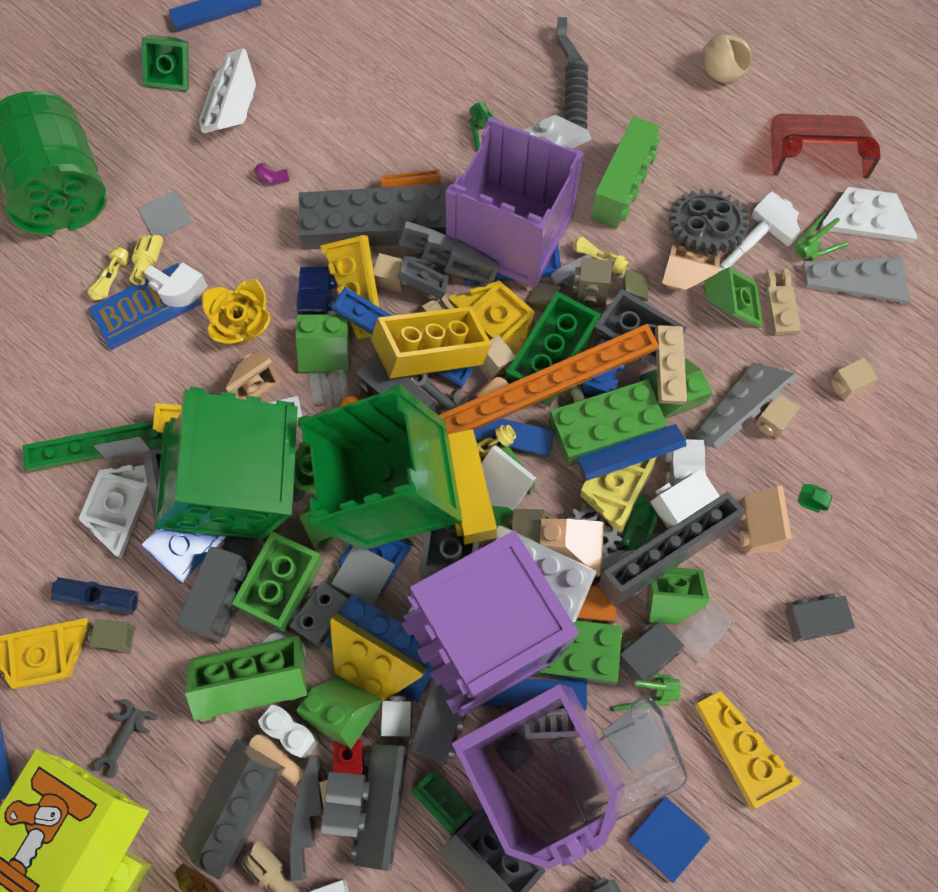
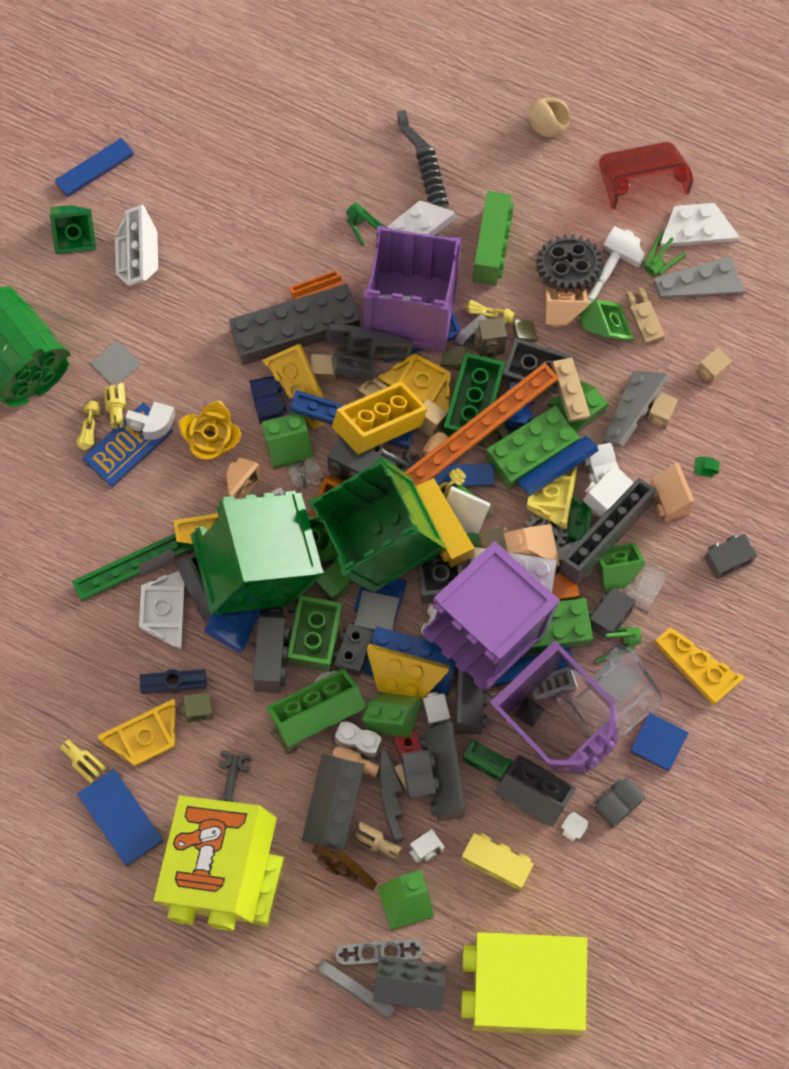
camera: 20 degrees left, 0 degrees up
magenta arm [254,163,290,185] -> none

